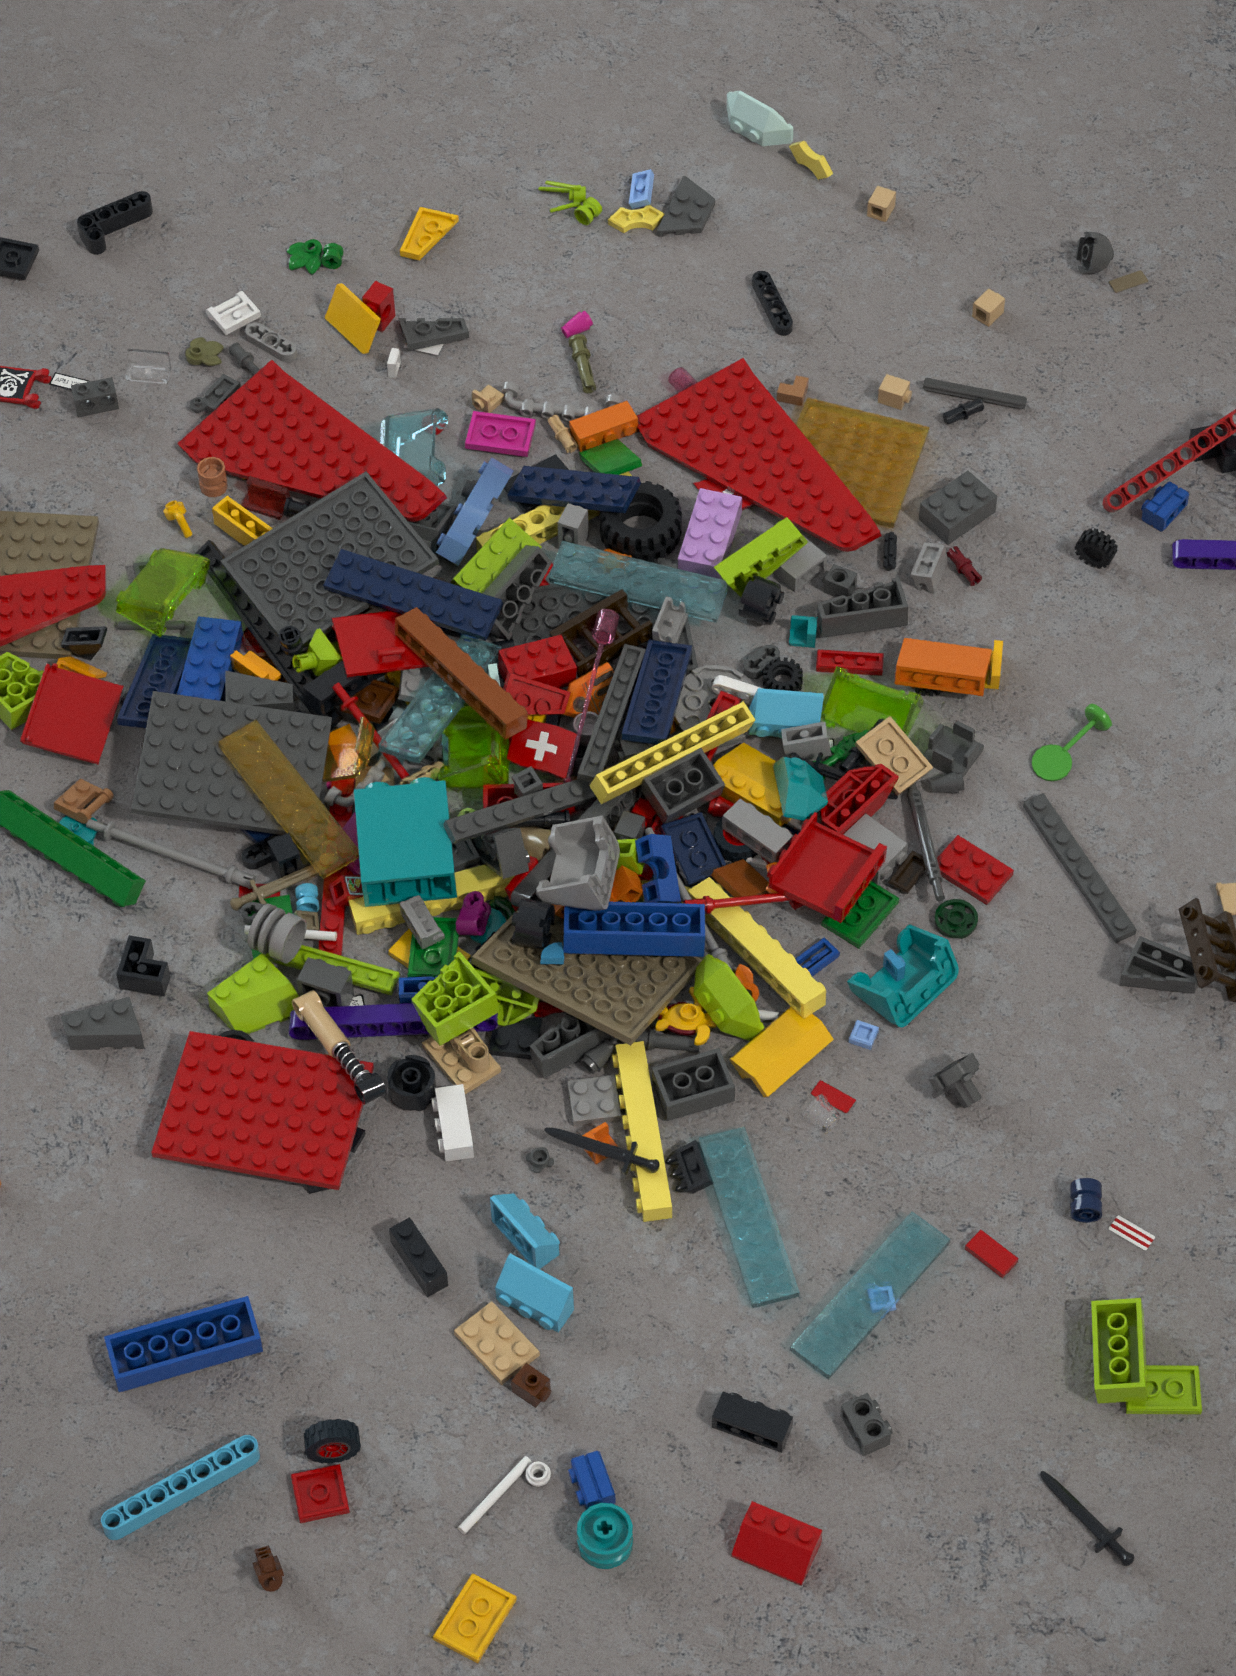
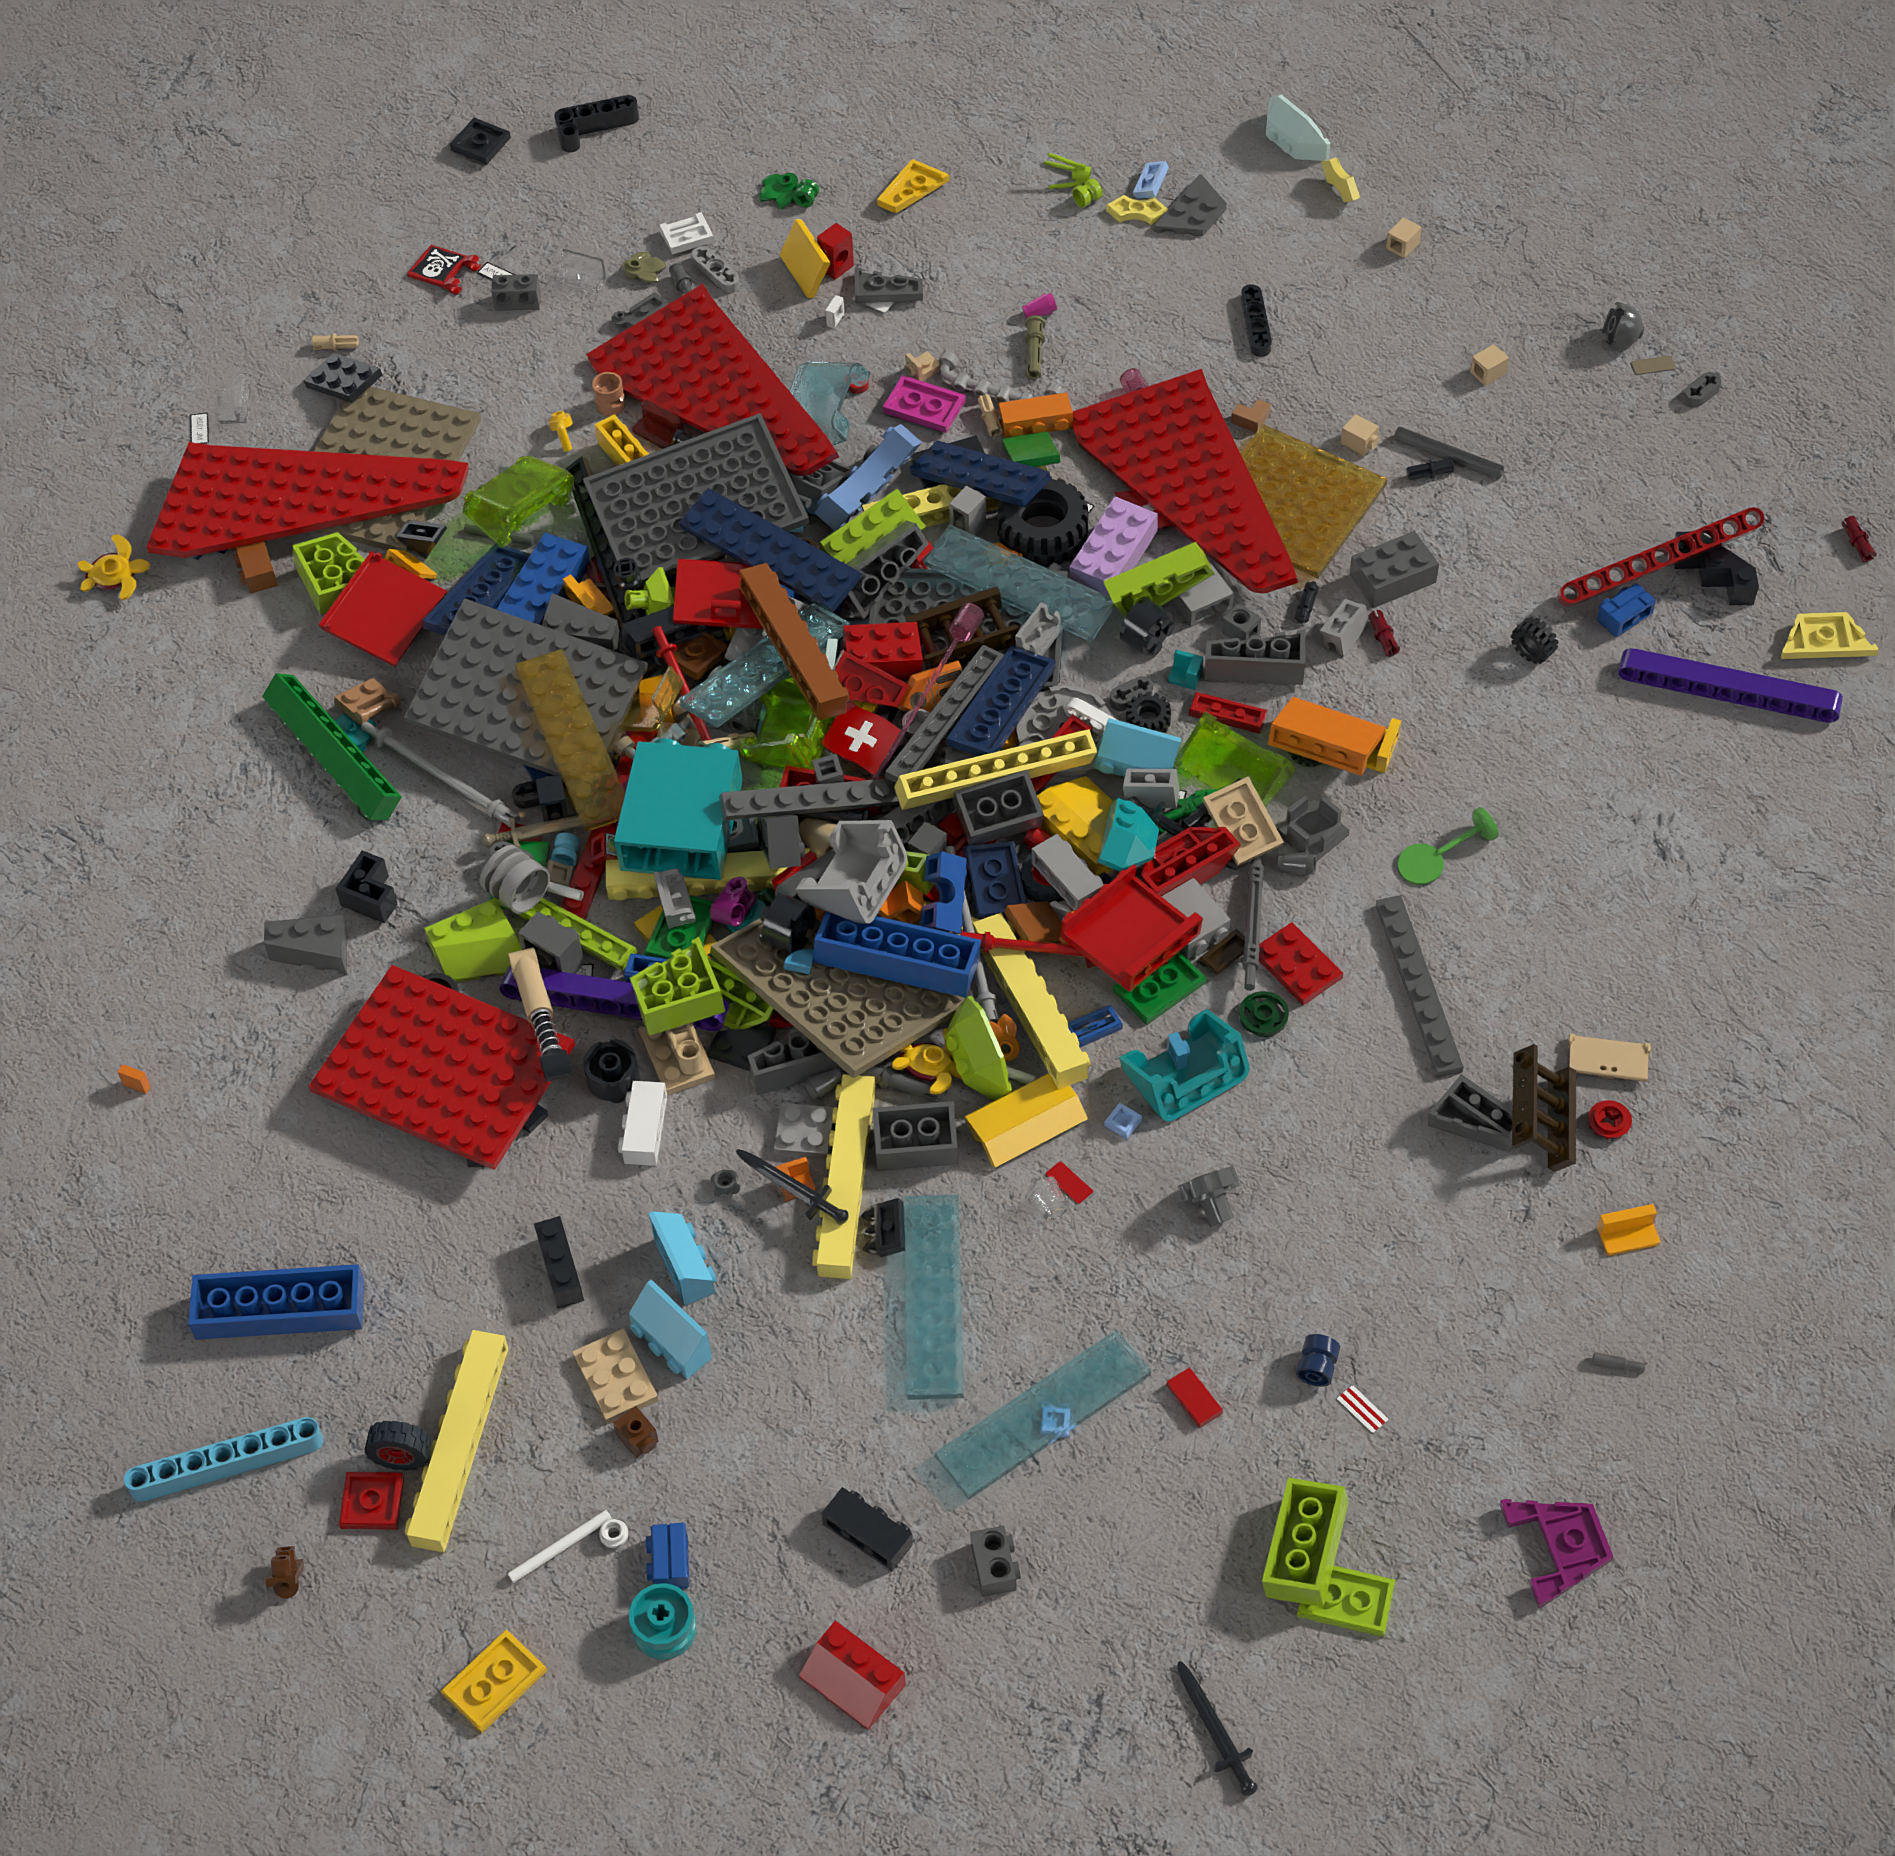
camera: 15 degrees right, 0 degrees up
none -> light yellow brick [405,1330,508,1553]
none -> dark grey beam [1683,372,1721,408]

